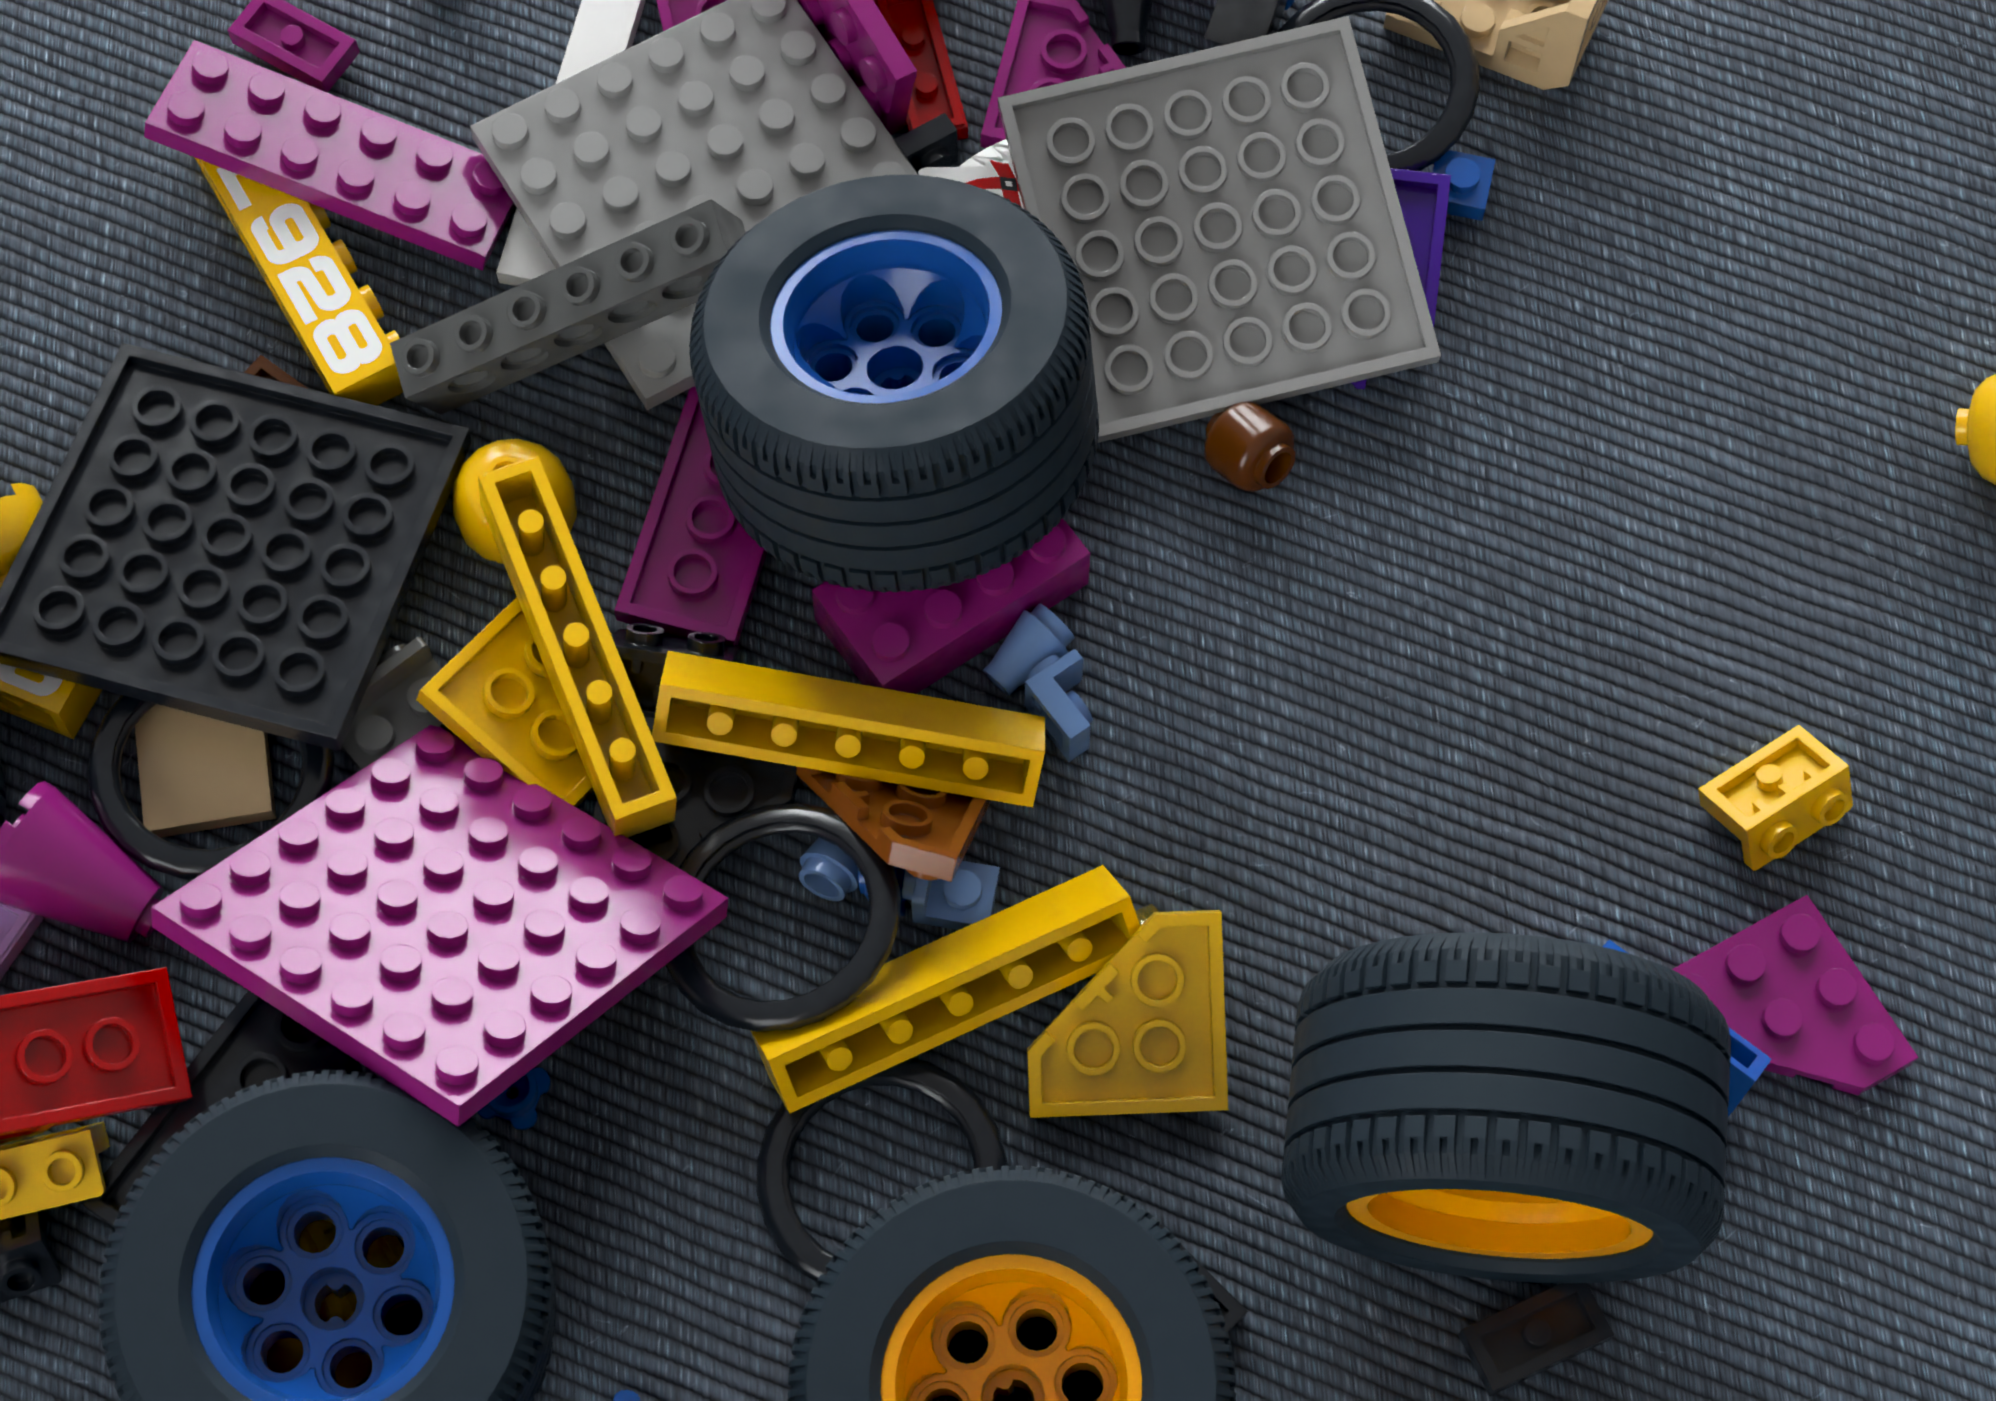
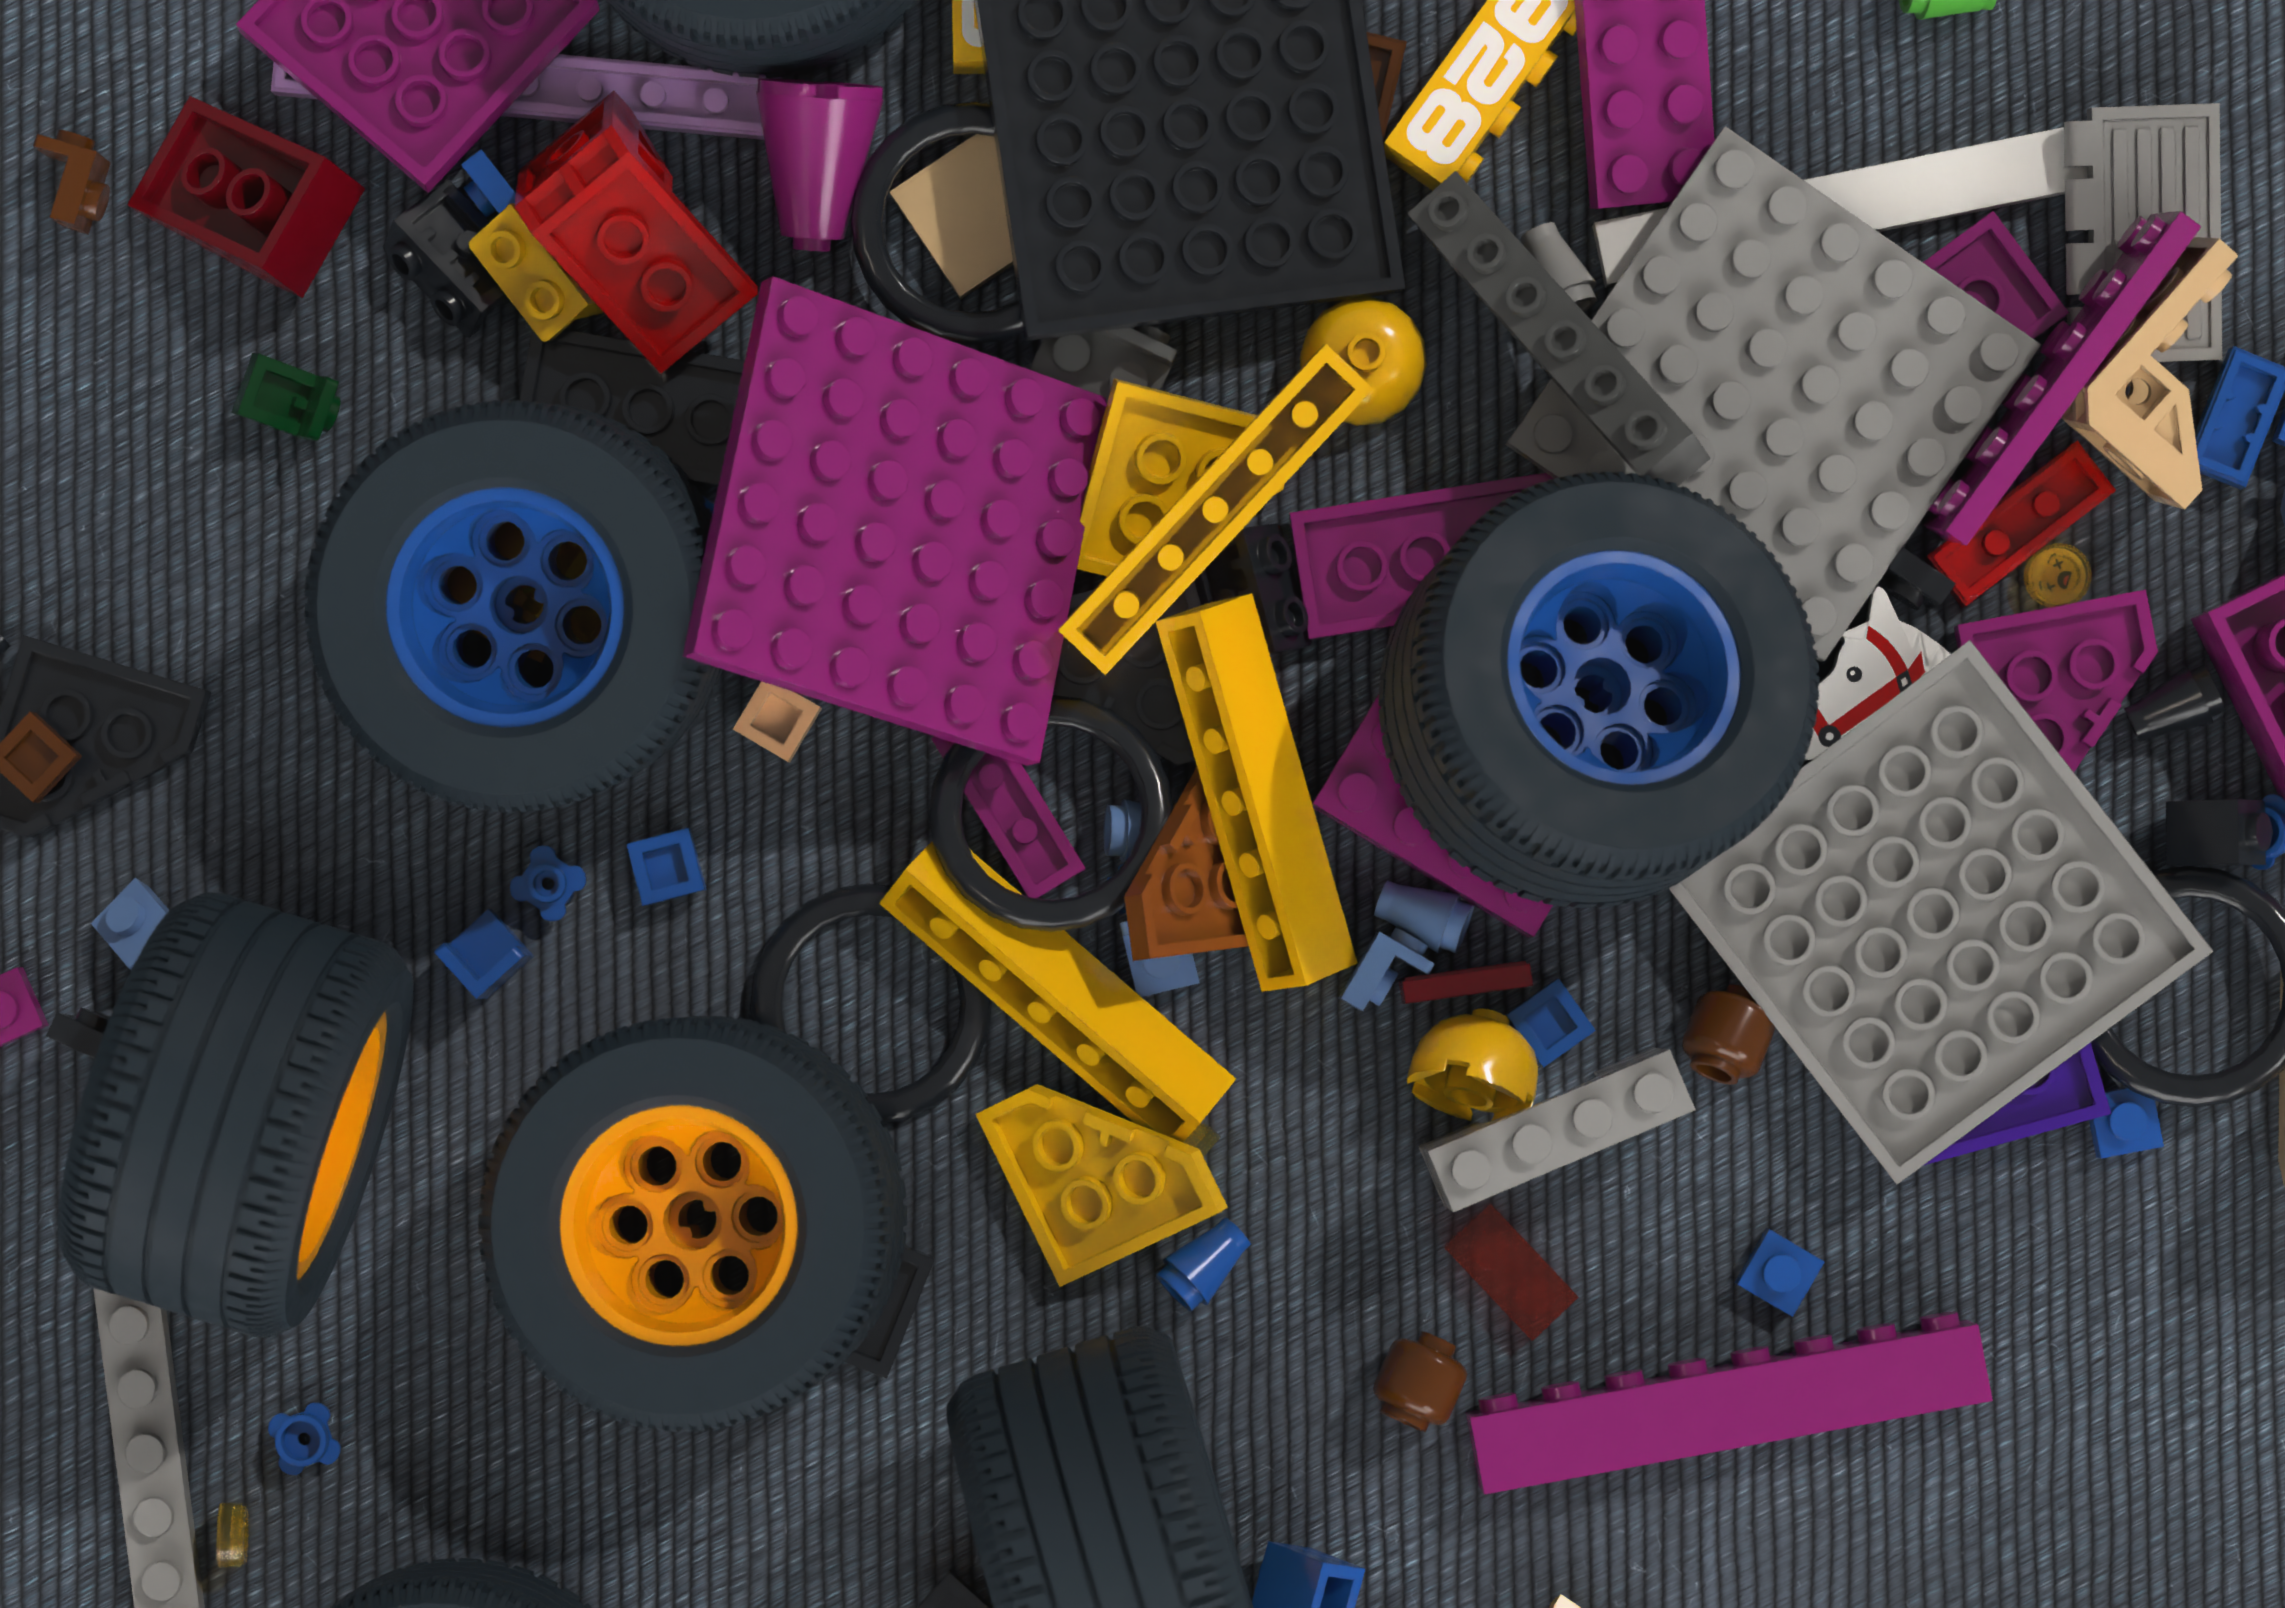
camera: 65 degrees right, 20 degrees up
none -> blue plate [626,828,707,906]
none -> light nougat plate [733,681,822,763]
none -> magenta plate [931,736,1086,898]
none -> blue cone [1156,1217,1251,1312]
none -> reddish brown head [1373,1331,1467,1432]
none -> dark red tile [1399,961,1533,1004]
none -> yellow cylinder [1407,1008,1538,1121]
none -> light grey arch [1418,1047,1695,1212]
none -> clear red plate [1443,1203,1579,1341]
none -> magenta brick [1466,1311,1993,1495]
none -> blue plate [1505,978,1596,1068]
none -> blue plate [1734,1228,1825,1317]
none -> clear yellow tile [2024,543,2092,608]

